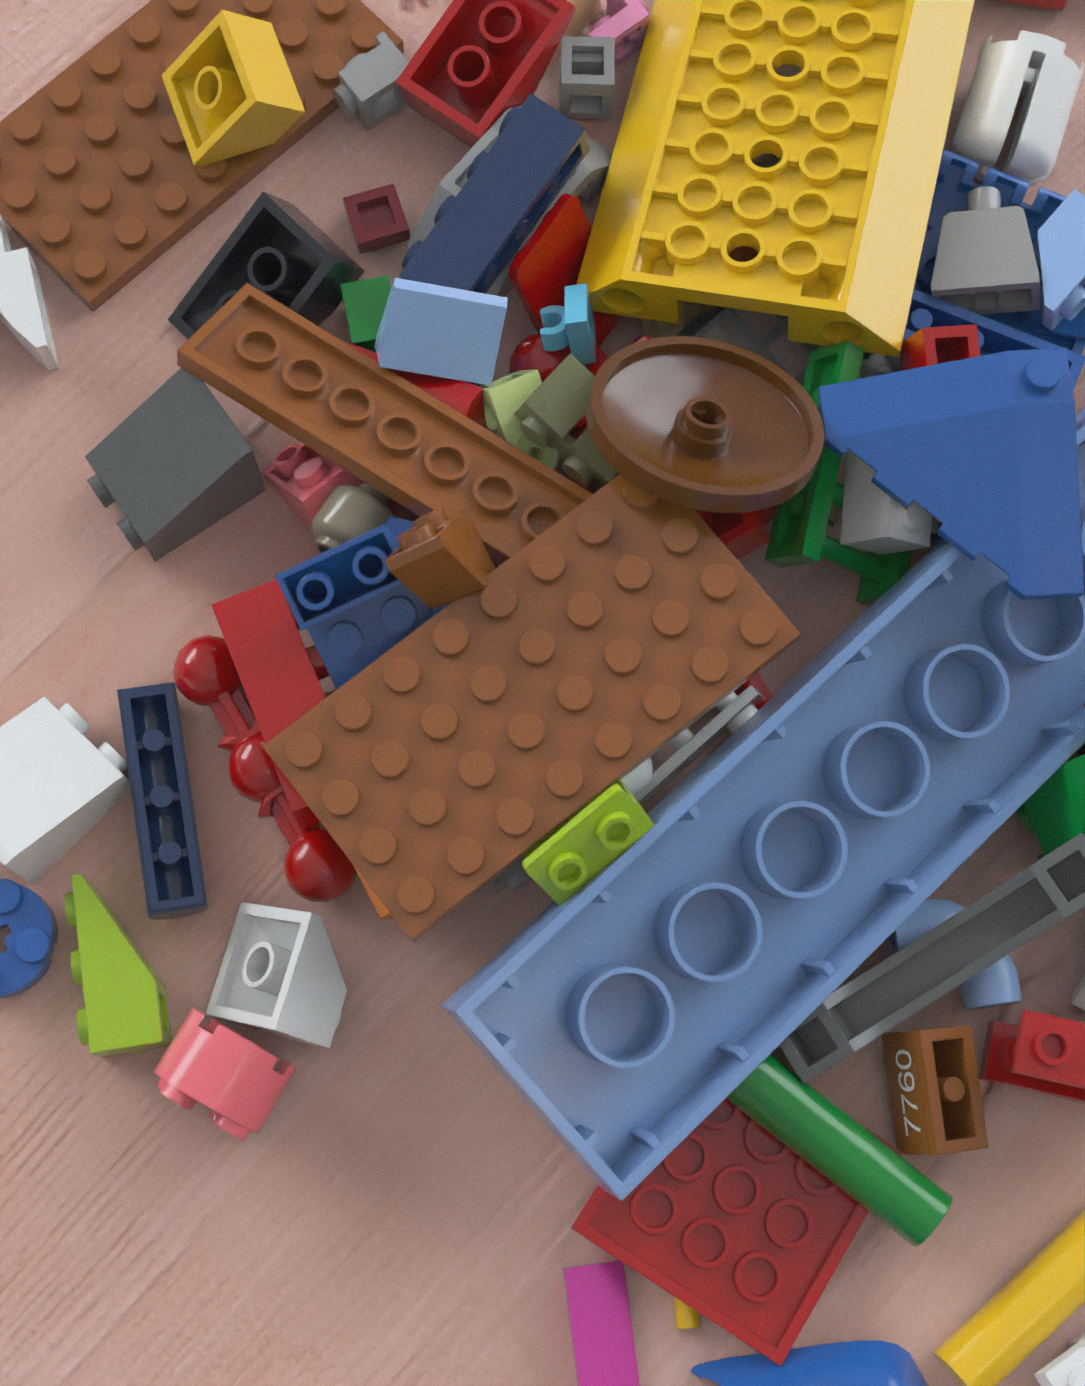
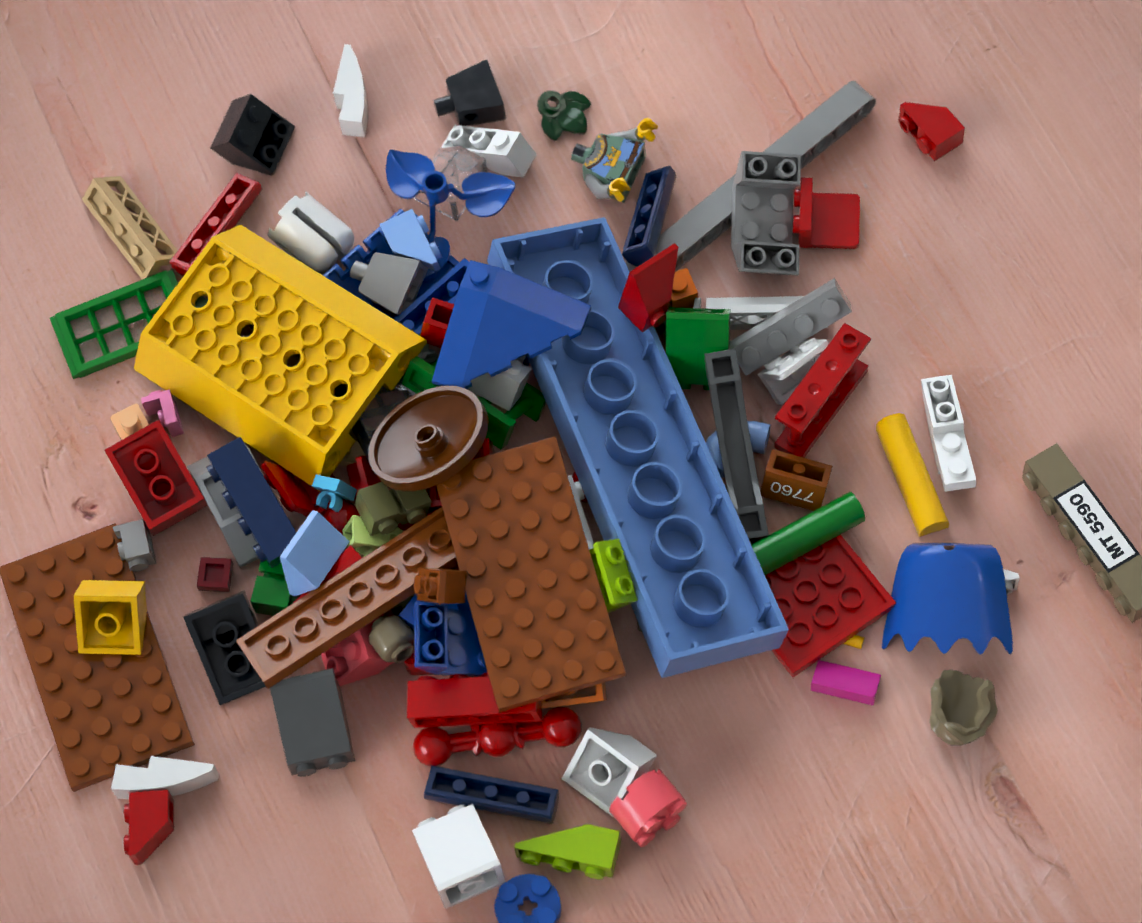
camera: 55 degrees left, 10 degrees down
light grey brick [559,36,615,119] -> none

